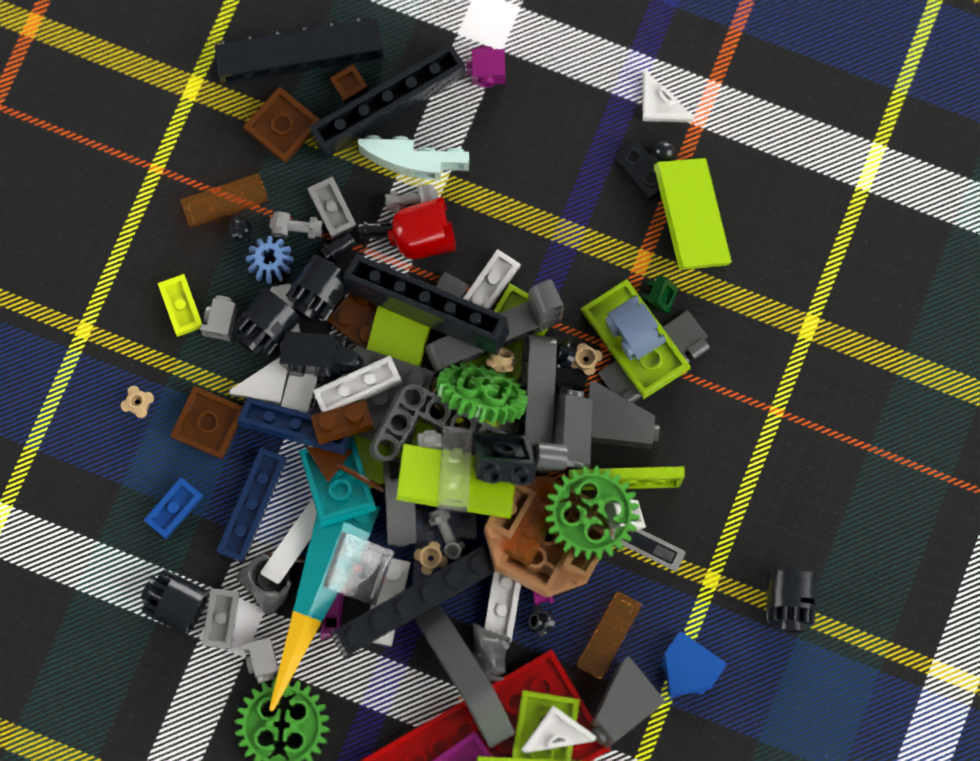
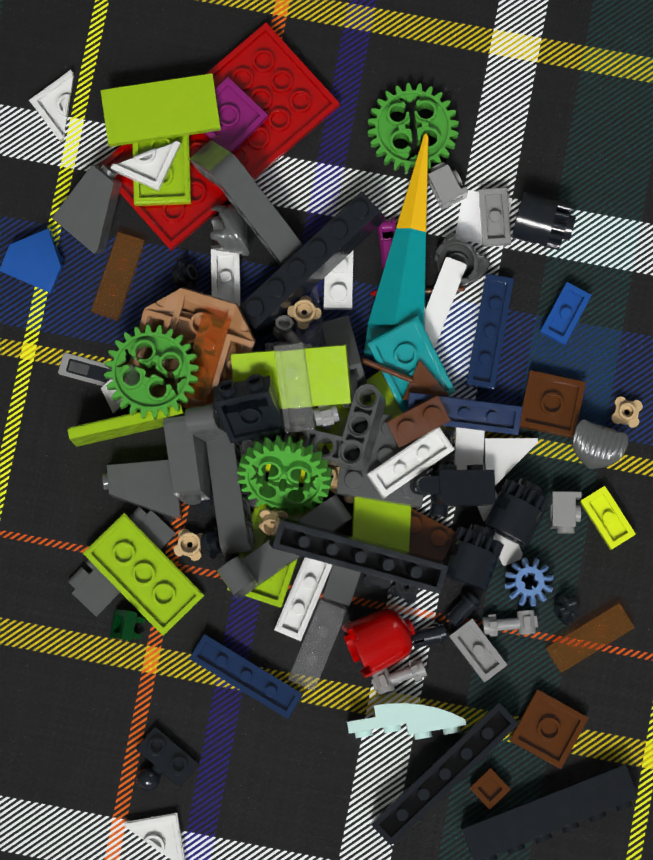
camera: 175 degrees right, 5 degrees up
clear plate [323,532,394,606] -> none
magenta brick [466,46,505,88] -> none
sand blue brick [605,295,666,361] -> none
lime tile [654,158,732,270] -> none
none -> dark blue plate [189,634,303,719]
none -> clear tile [288,600,347,691]
none -> dark grey hair [573,419,629,469]

